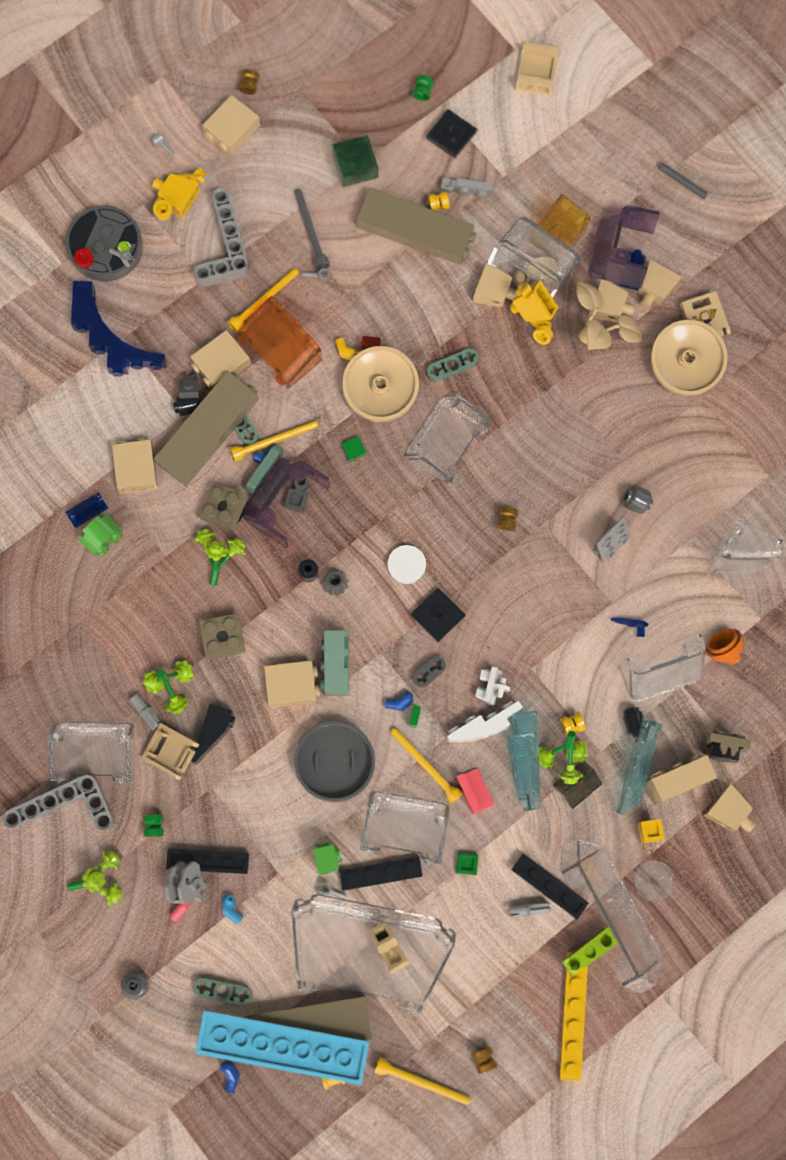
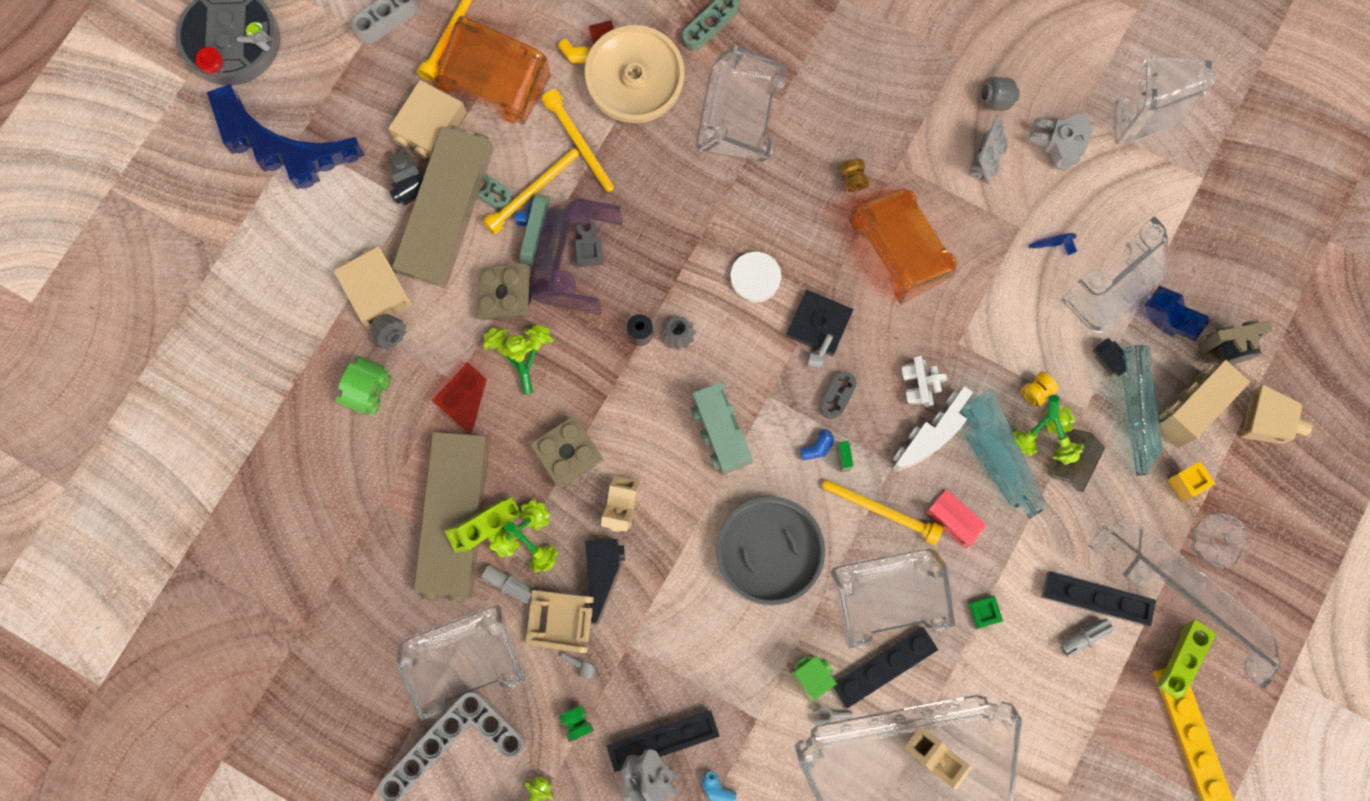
camera: 15 degrees left, 0 degrees up
clear blue hinge [65,492,109,528] -> none
tan brick [264,661,320,708] -> none
green tile [341,436,367,462] -> none
orange piece [706,629,744,665] -> none
none -> dark grey piece [370,314,407,349]
none -> dark tan brick [414,432,490,602]
none -> clear red wing [432,362,487,434]
none -> lime leg [445,496,521,553]
none -> yellow piece [541,89,614,192]
none -> light grey hand [561,652,596,680]
none -> tan brick [601,475,640,532]
none -> light grey hand [808,334,833,368]
none -> clear orange windscreen [849,187,958,305]
none -> light grey hinge [1029,113,1093,170]
none -> clear blue brick [1145,285,1210,341]

